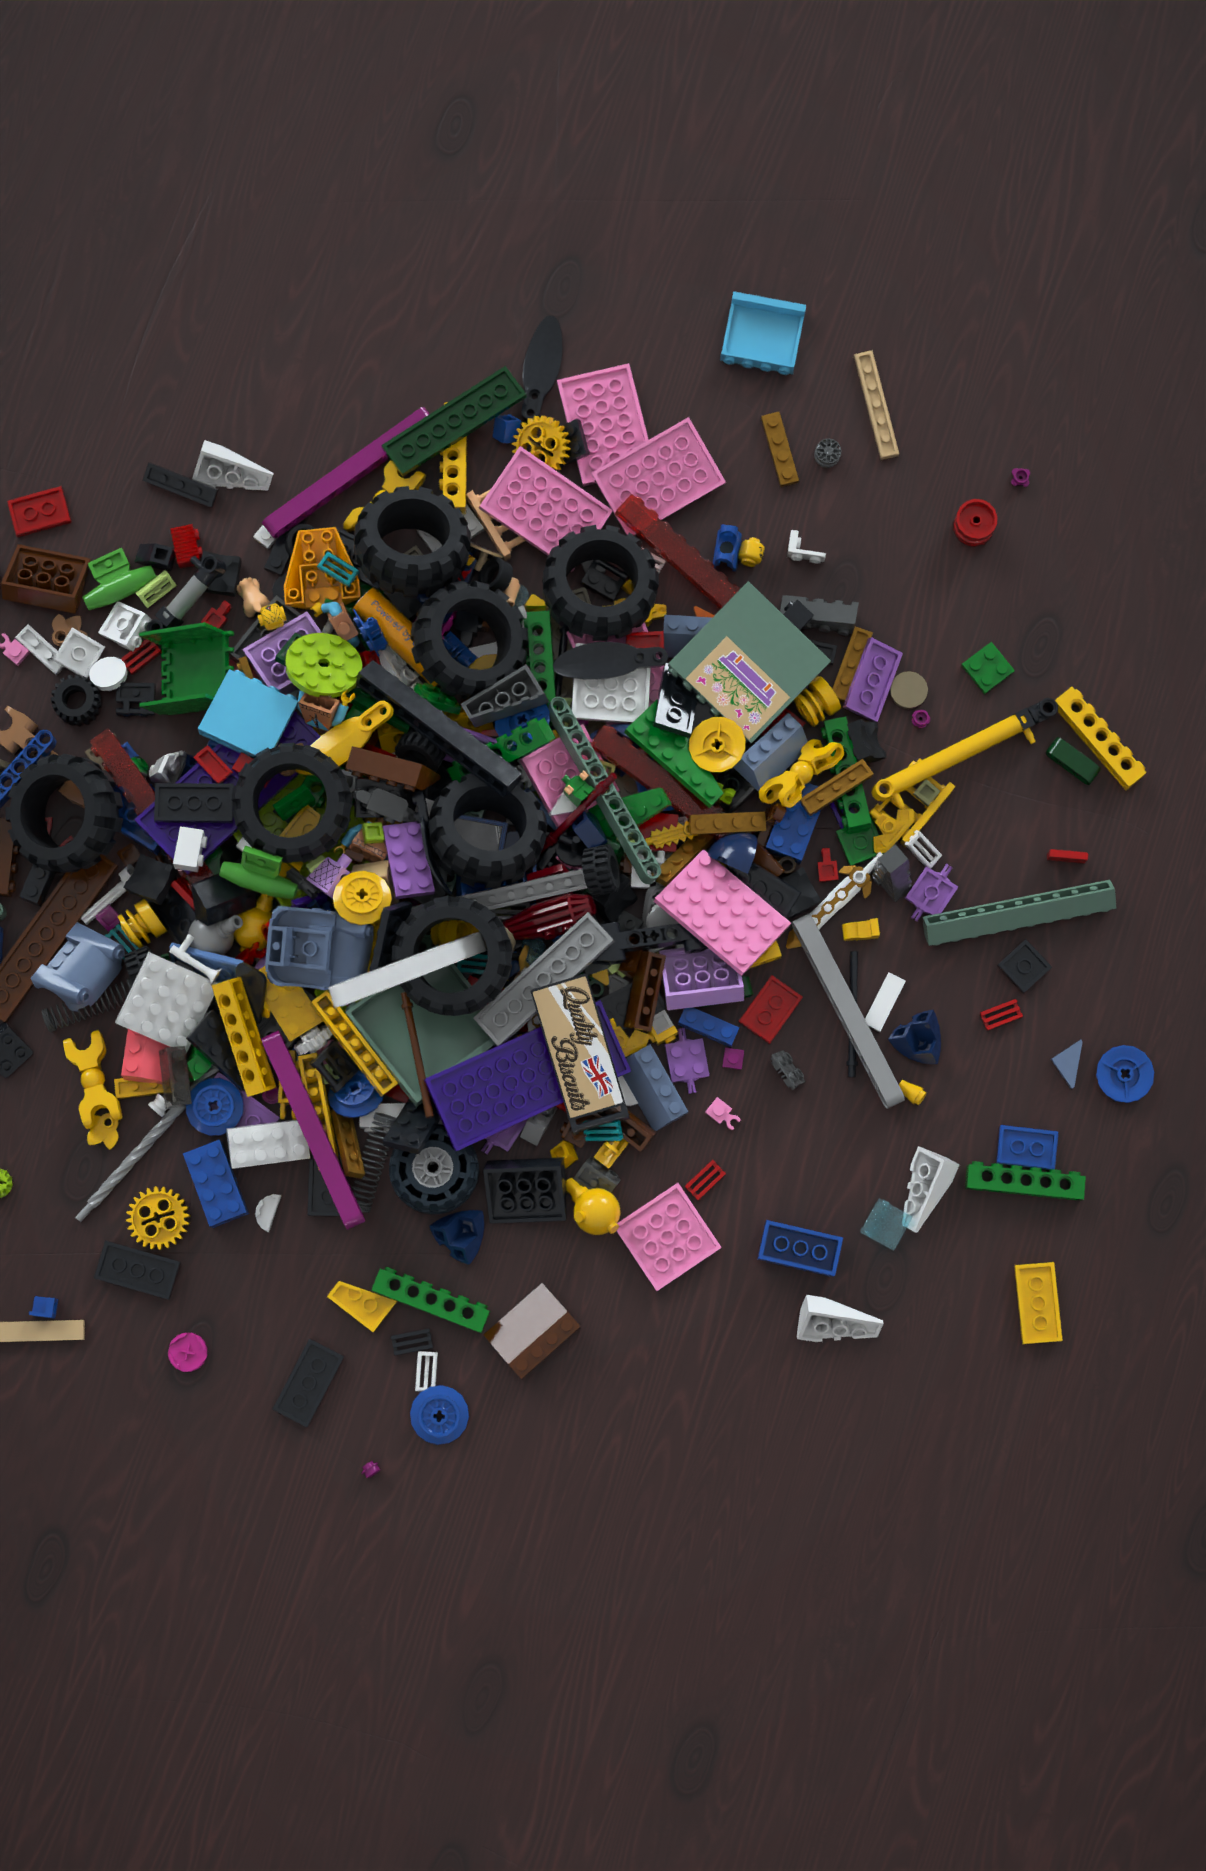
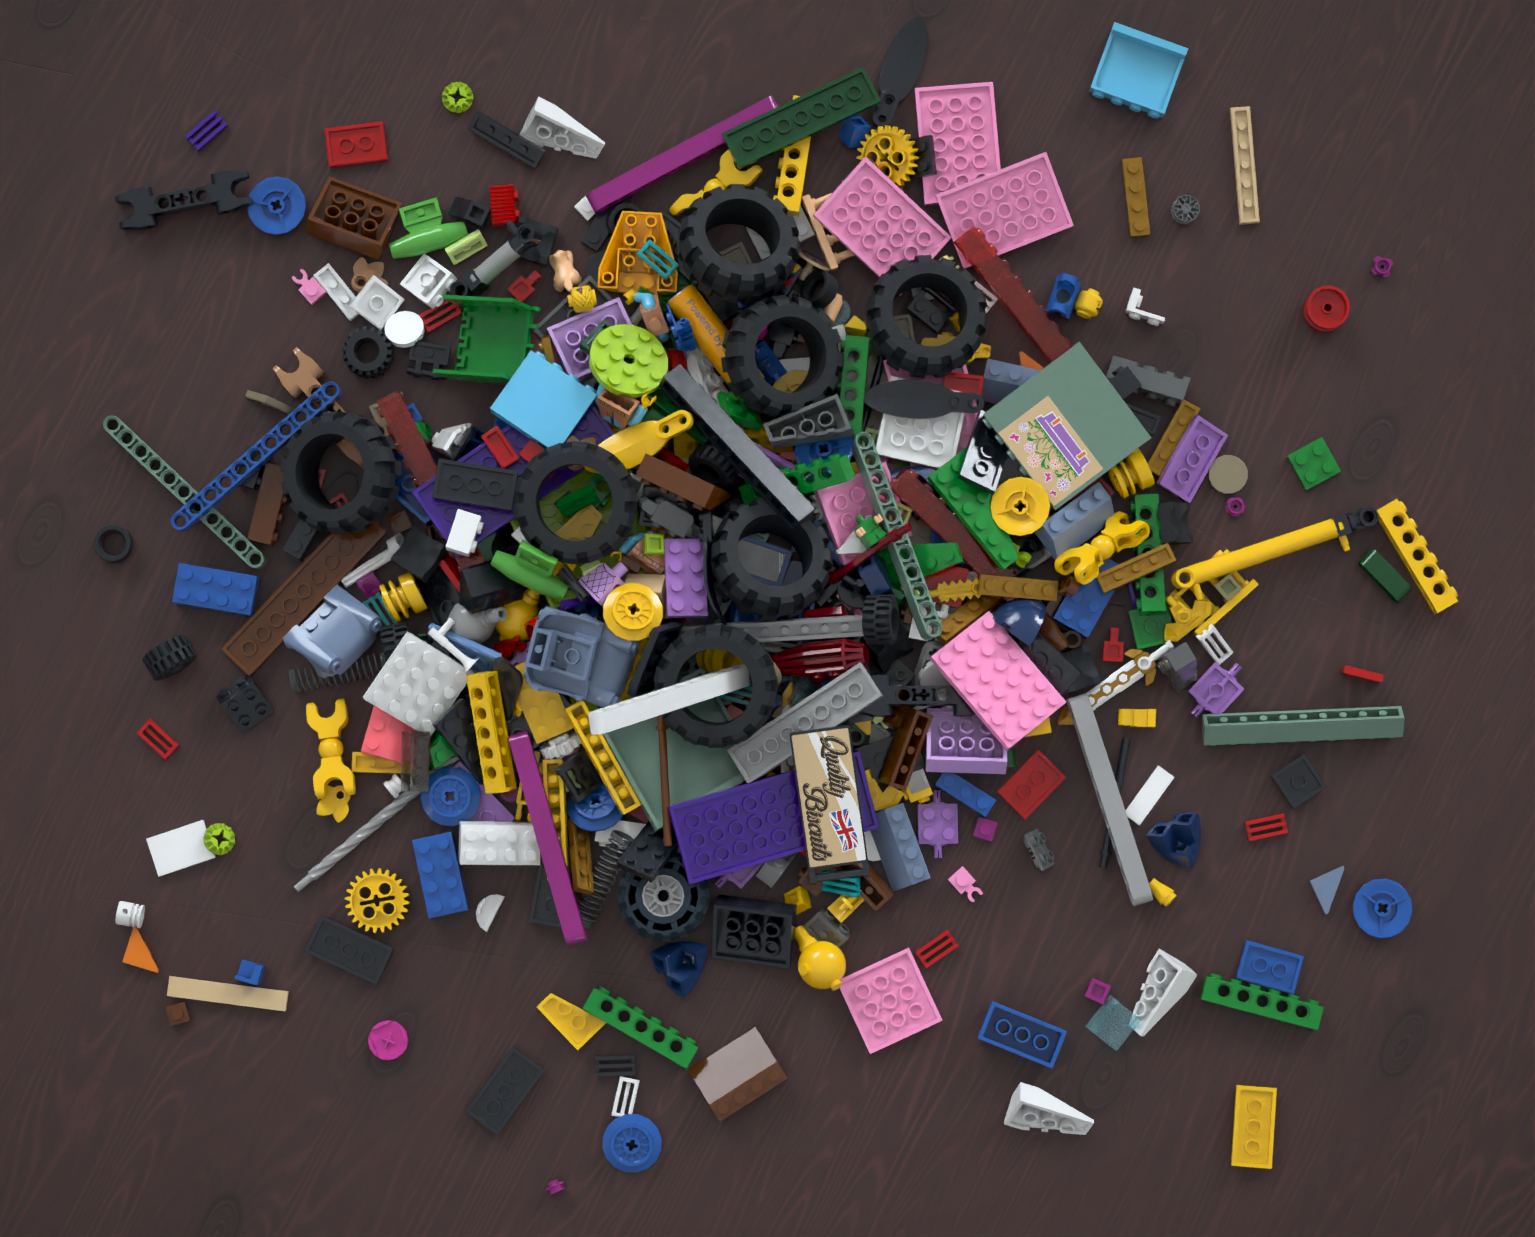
camera: 10 degrees right, 5 degrees up
none -> lime gear [442,82,473,113]
none -> magenta plate [1084,978,1111,1004]

